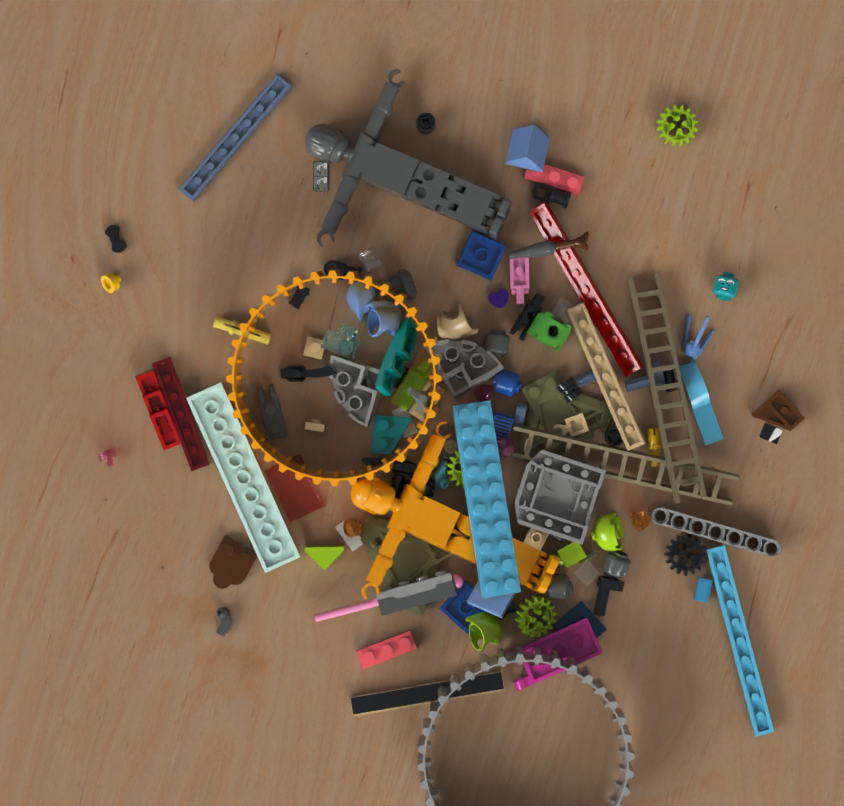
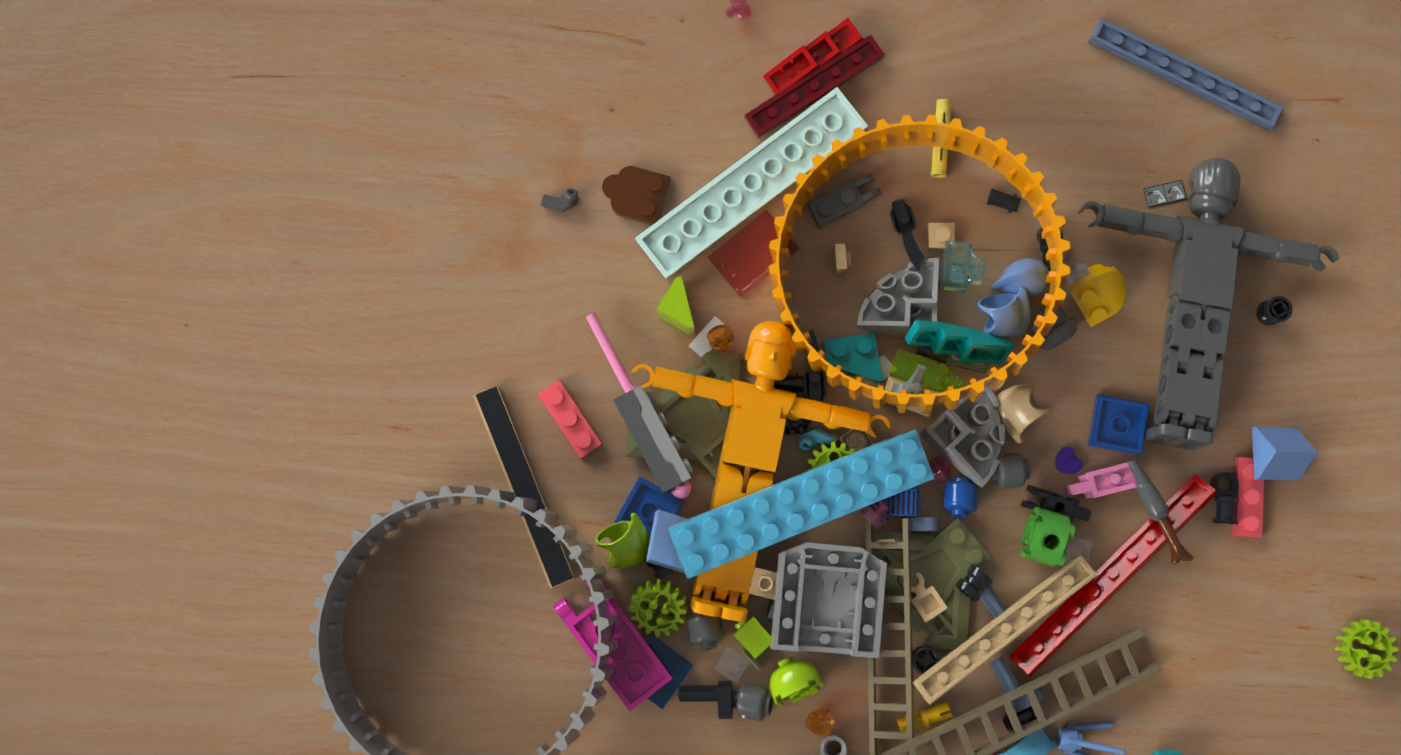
camera: 85 degrees right, 5 degrees down
none -> yellow slope [1067,264,1126,328]

